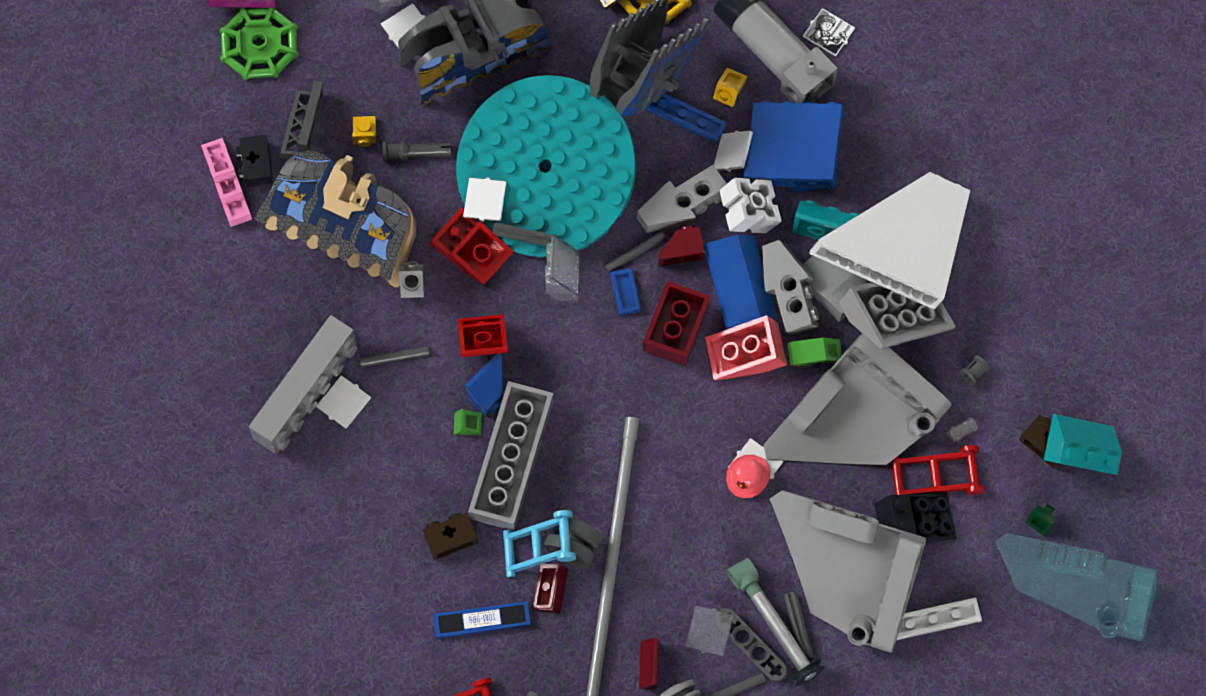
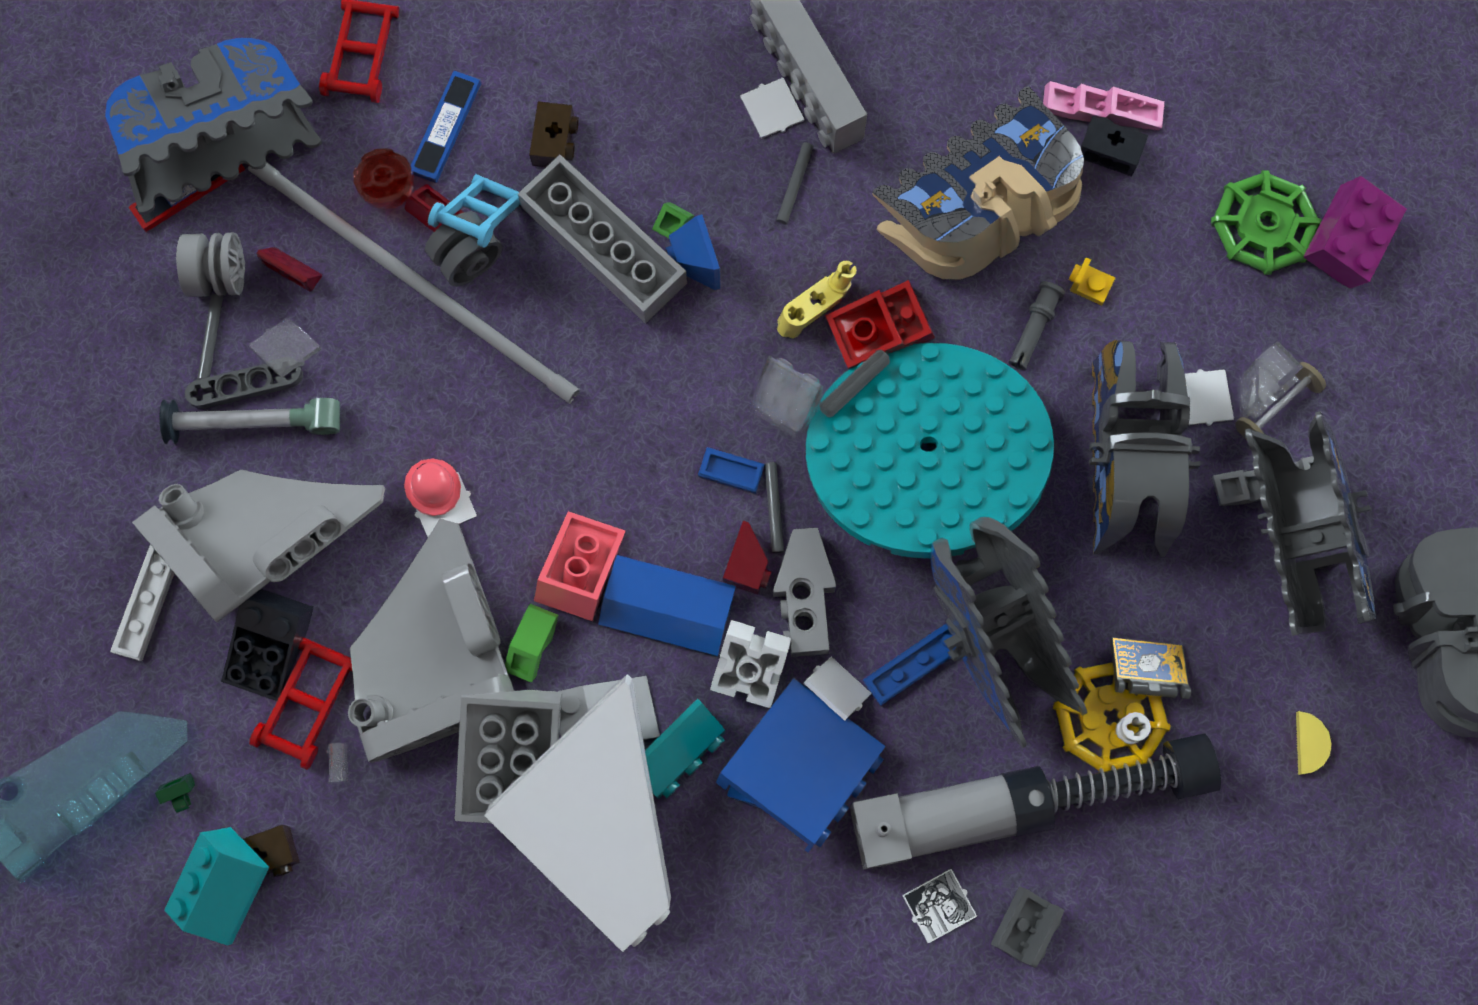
camera: 120 degrees right, 5 degrees up
dark grey fence [280,81,323,159] -> none
light grey brick [399,261,425,298] -> none
red slope [458,314,508,357] -> none
white piece [463,177,507,222] -> none
dark red brick [643,281,711,366] -> none
yellow bracket [713,68,747,107] -> none
light grey brick [762,240,819,335] -> none
dark grey axle [784,592,813,661] -> none
dark grey bush [959,355,990,386] -> none
none -> clear red cylinder [353,148,414,210]
none -> light yellow beam [777,261,857,338]

